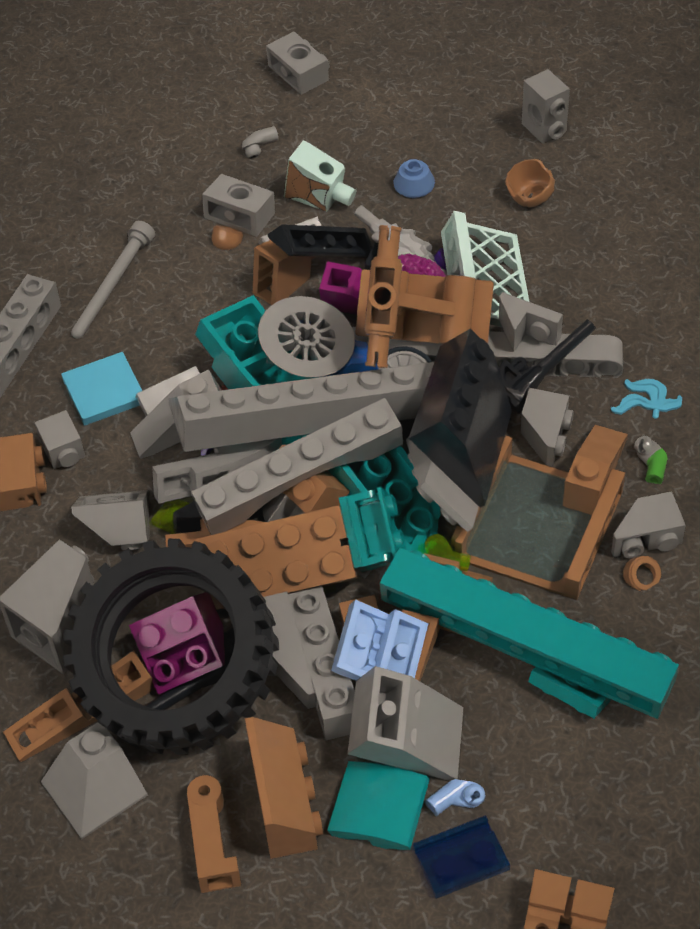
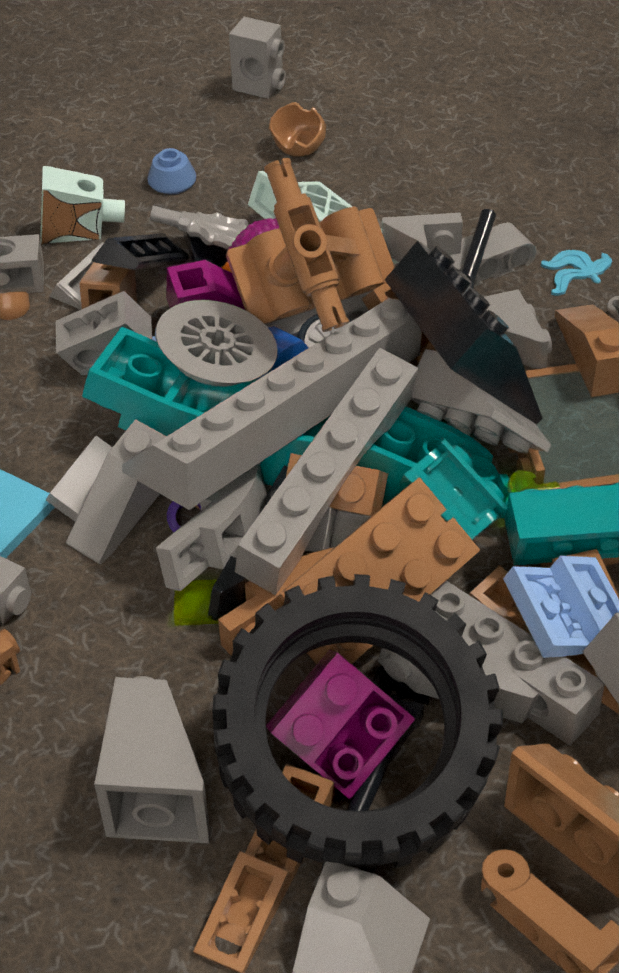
camera: 35 degrees left, 5 degrees down
light grey slope [71,490,150,550] -> none
none -> light grey brick [56,291,152,375]

